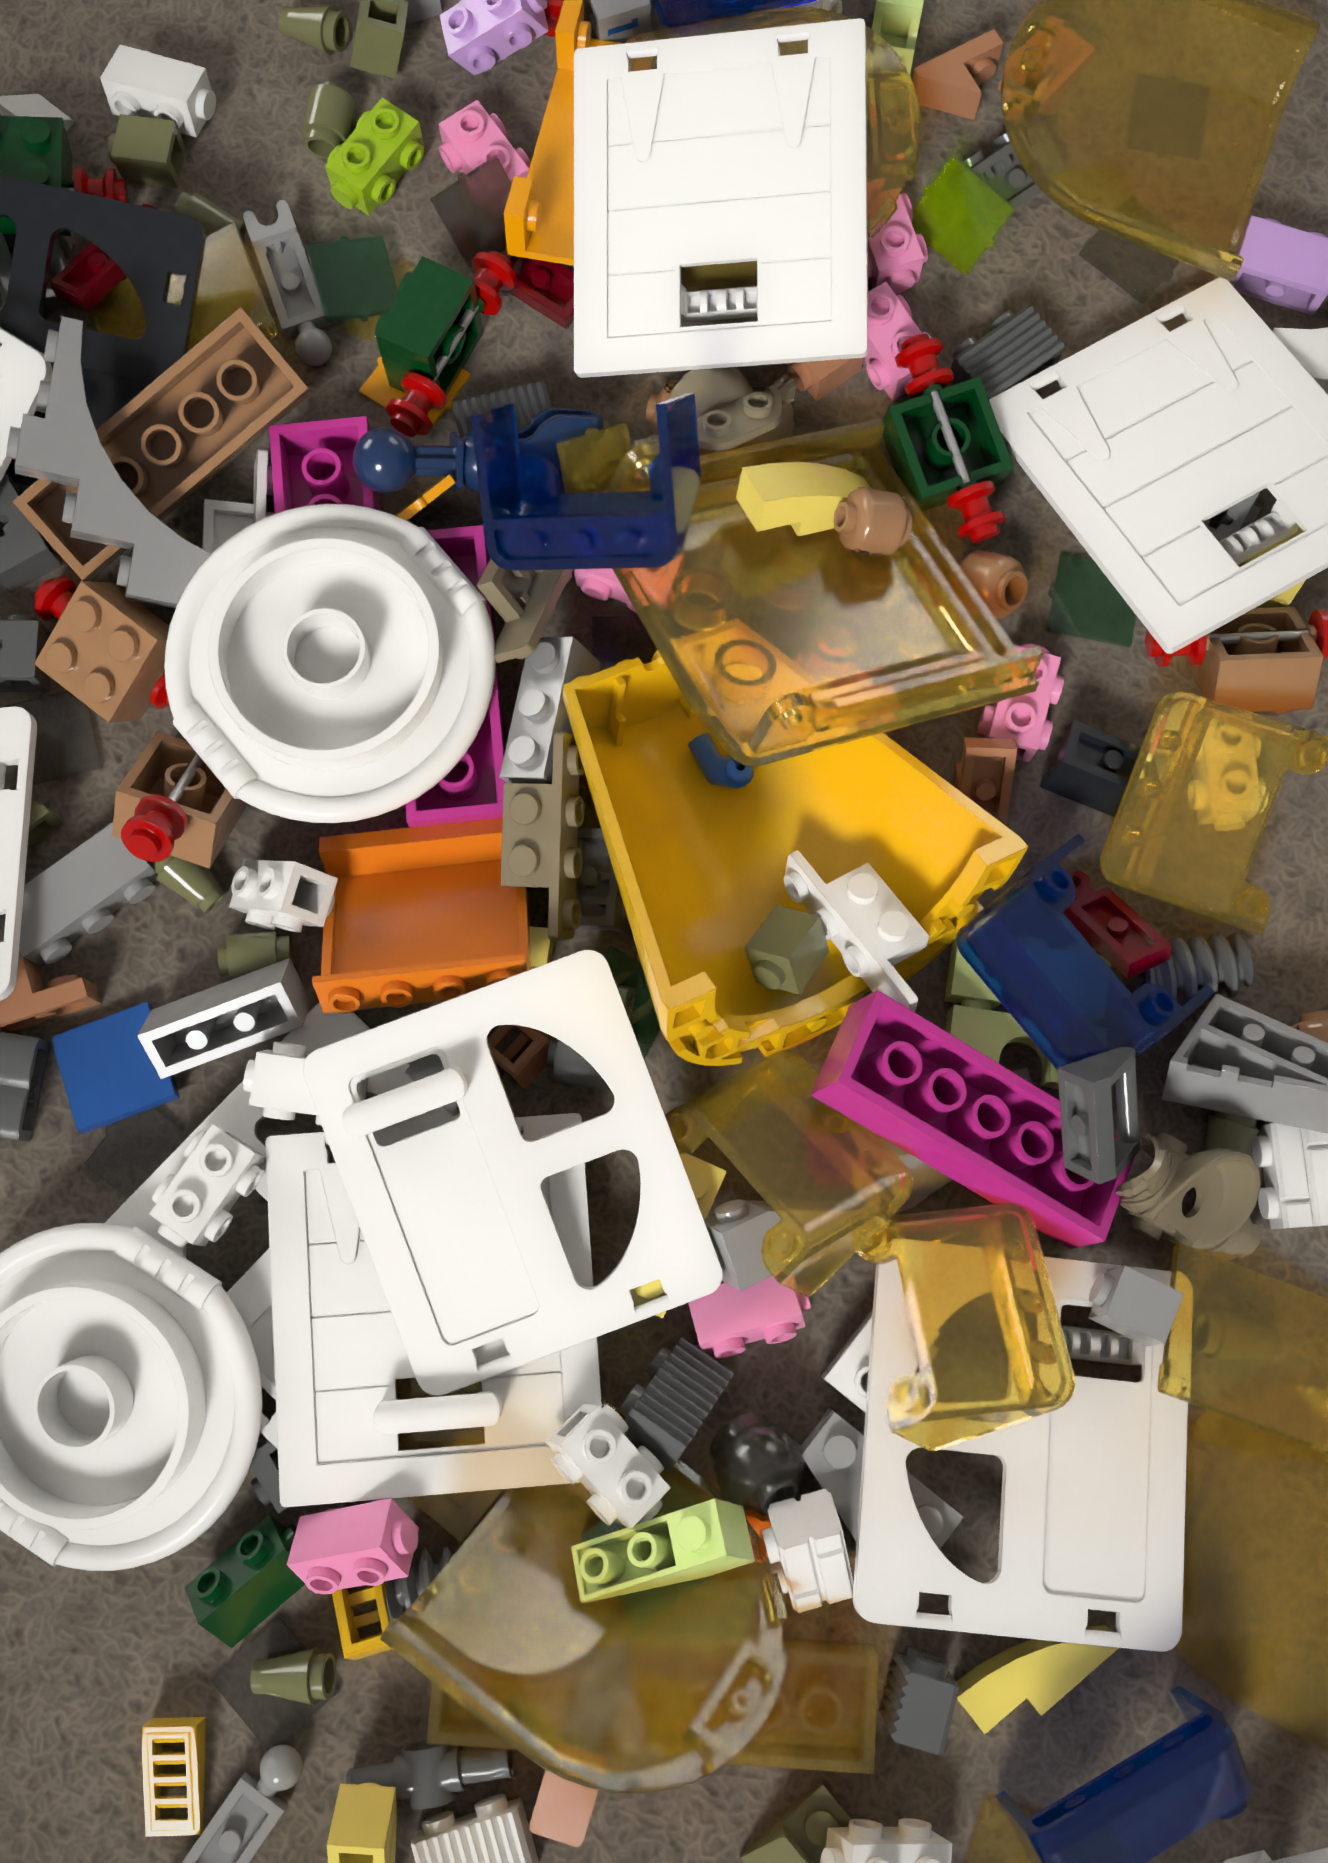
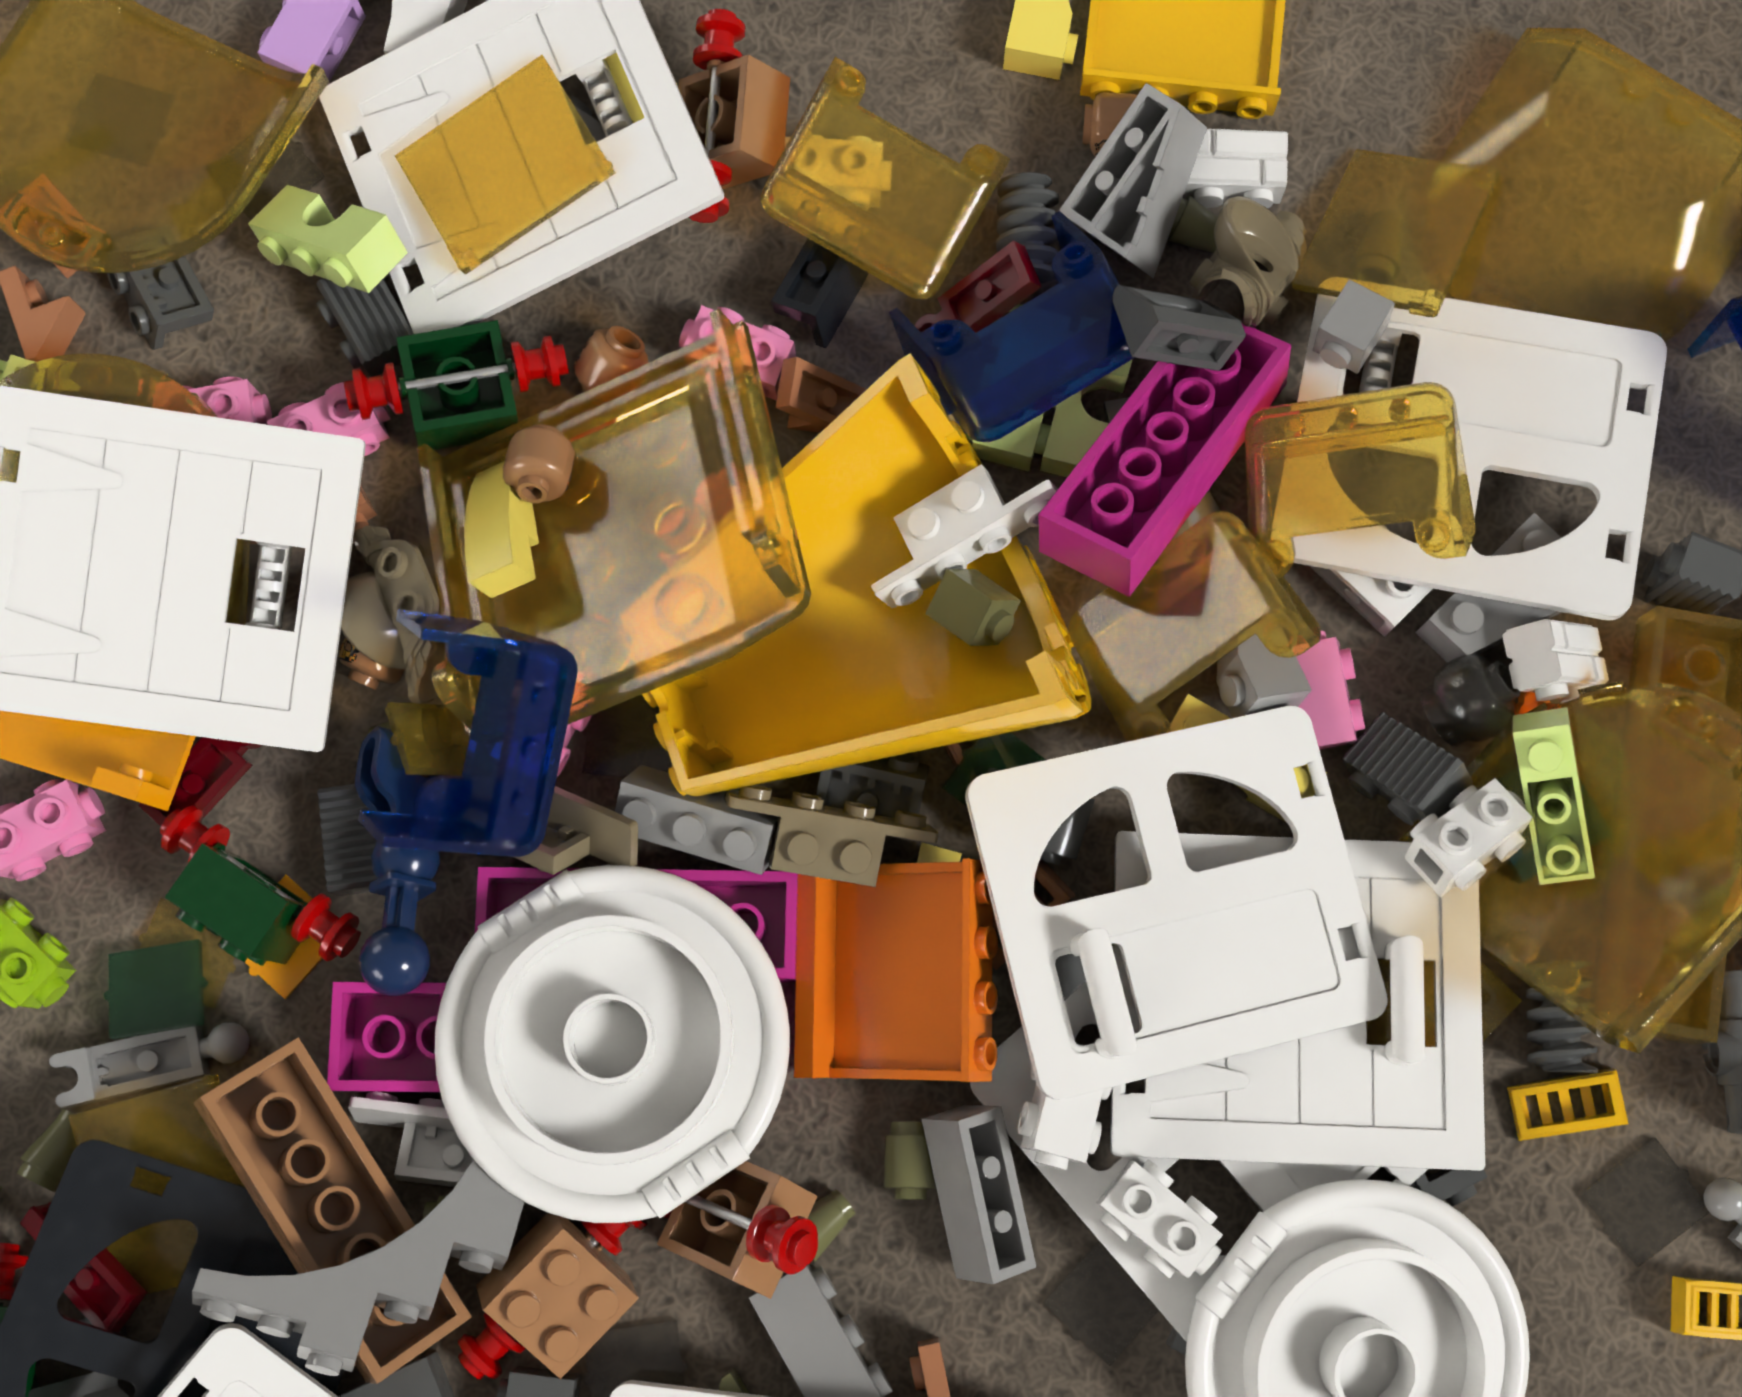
camera: 80 degrees left, 0 degrees up
blue tile [50,1002,180,1134] -> none
dark green brick [185,1514,305,1648] -> none
white brick [229,859,338,933] -> none
olive cone [250,1647,336,1706] -> none
bright pink brick [287,1498,419,1594] -> none
light orange piece [394,474,456,521] -> none
clear smoke piece [430,156,512,273] -> none
blue arm [688,733,754,789] -> none
clear neon green piece [911,156,1016,275] -> none
light yellow slope [956,1625,1119,1734] -> none
clear green piece [1046,555,1136,647] -> none
none -> yellowish green arch [248,185,408,293]
none -> clear yellow piece [395,55,616,275]

